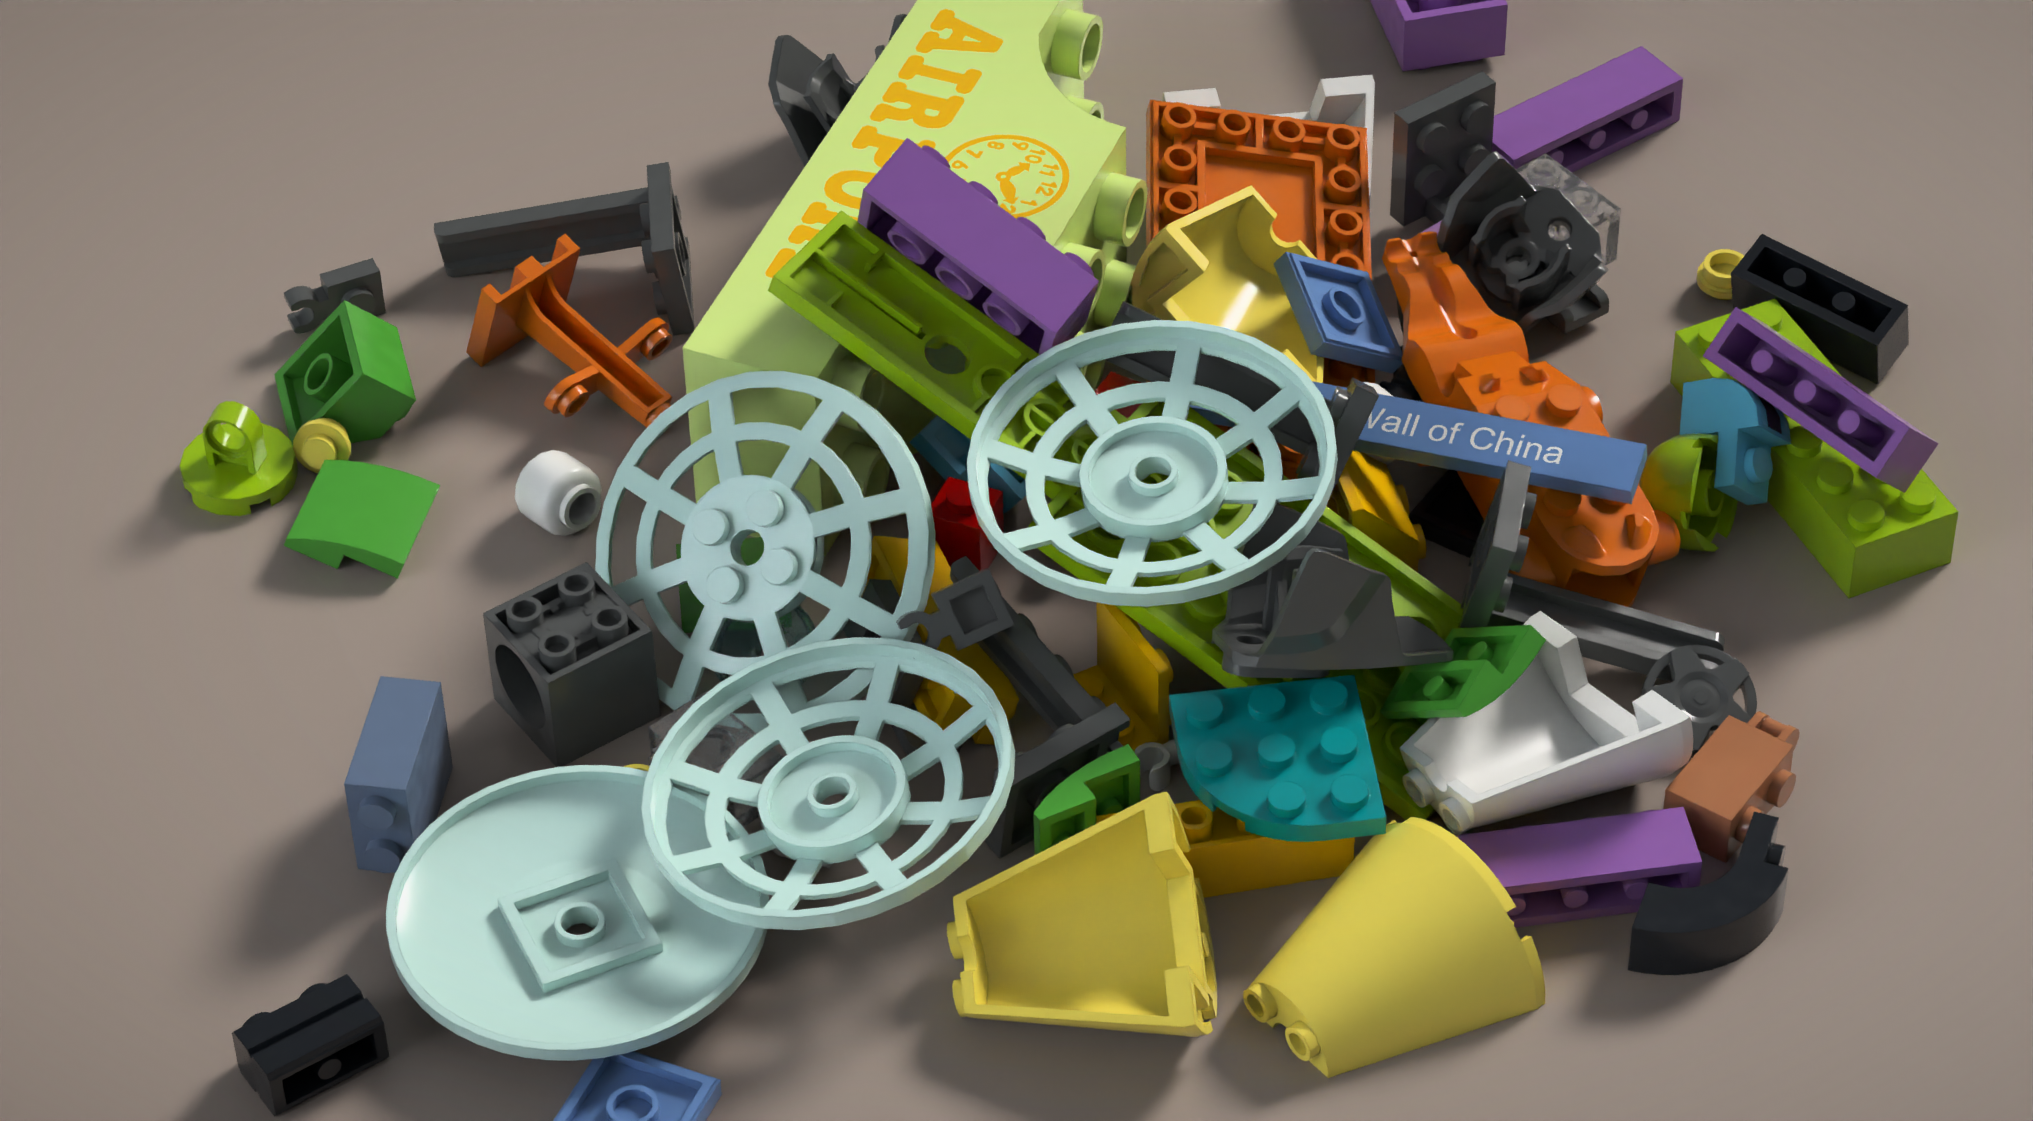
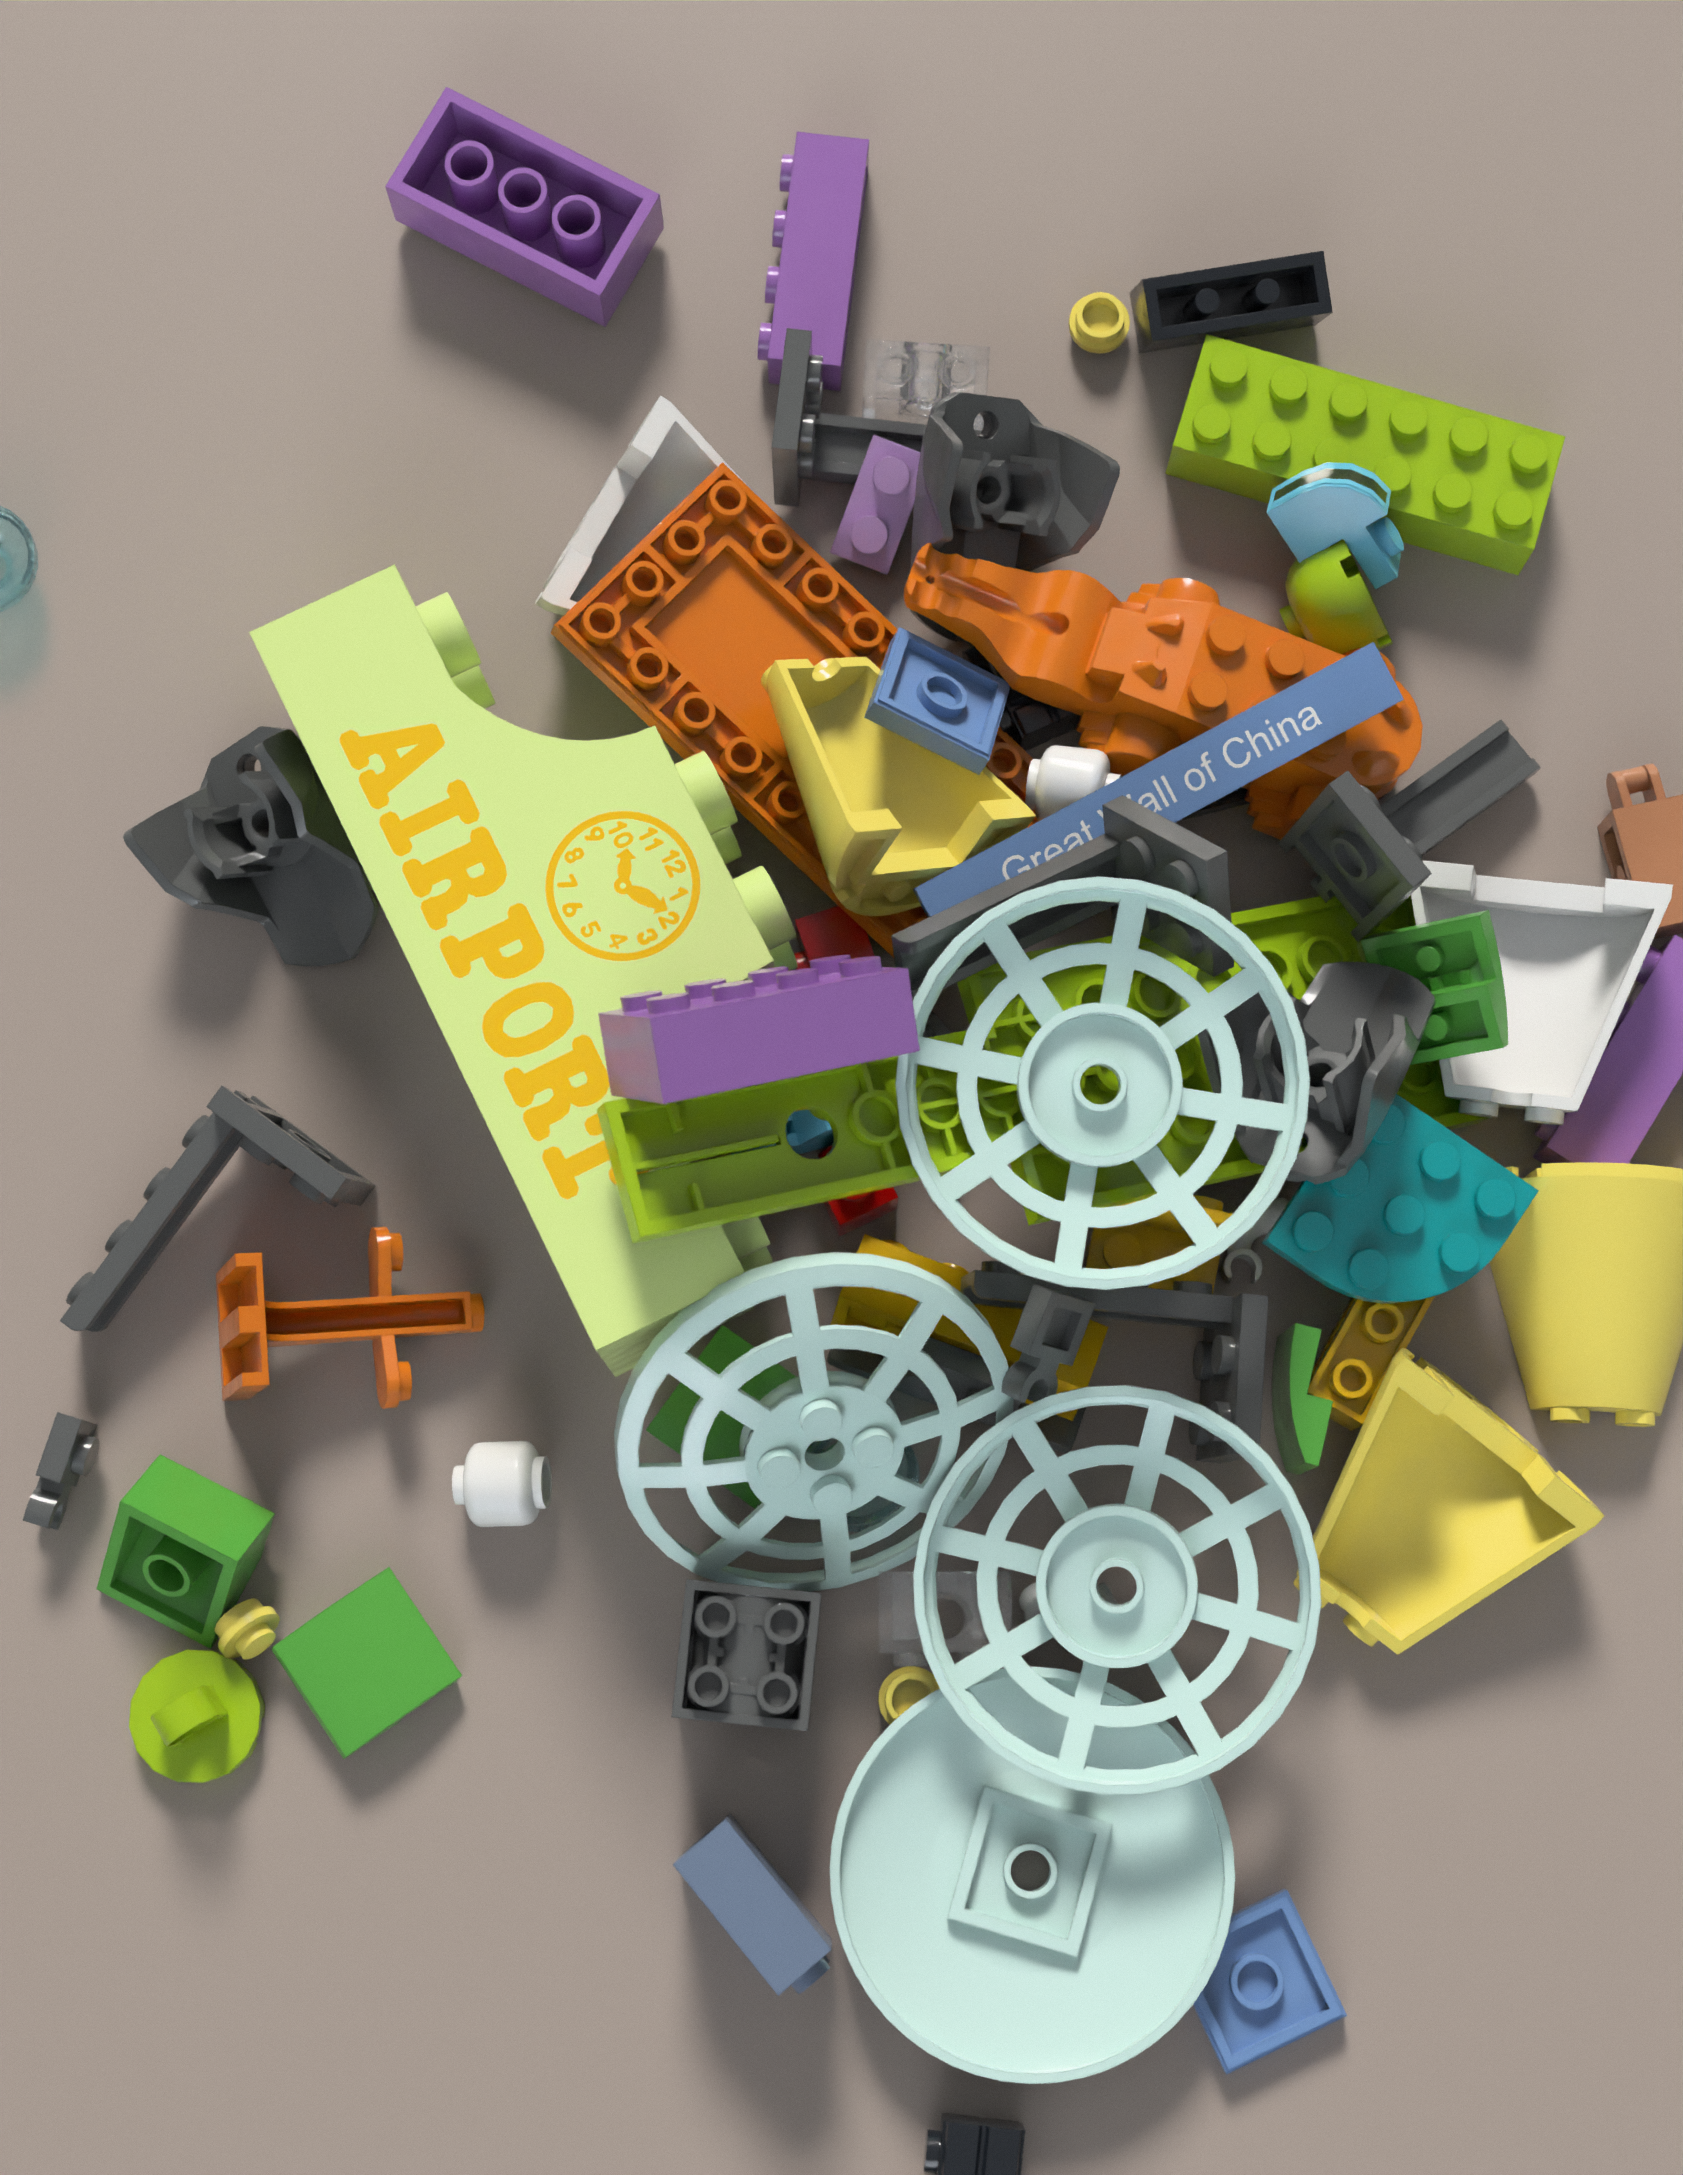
camera: 50 degrees left, 35 degrees up
dark grey wheel [1641,645,1757,758] -> none
medium lavender brick [1703,307,1939,493] -> none

